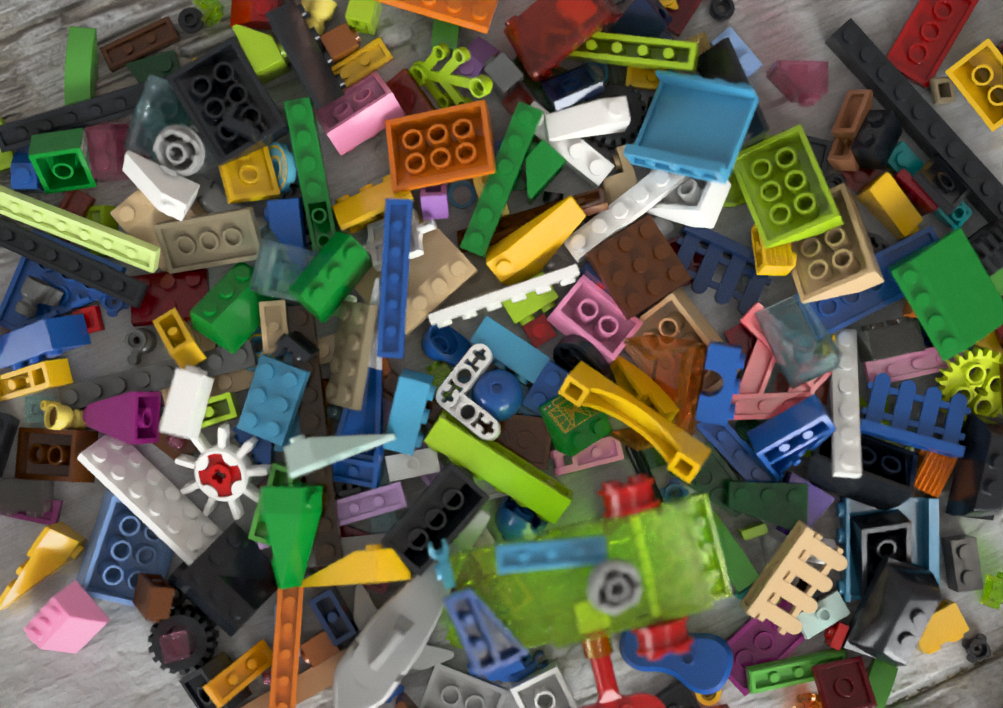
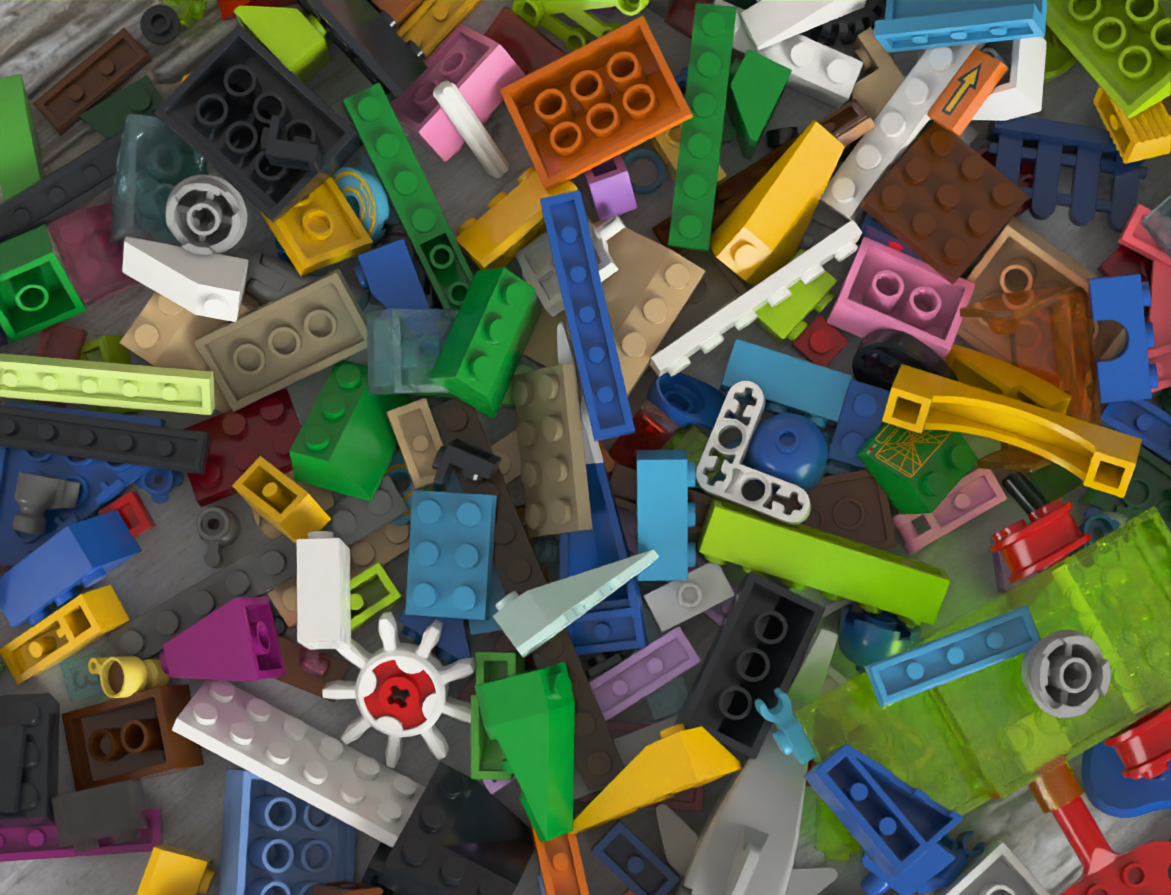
camera: 20 degrees left, 5 degrees down
none -> white axle [433,80,509,179]
none -> clear red plate [608,400,680,466]
none -> orange tile [927,48,1008,136]

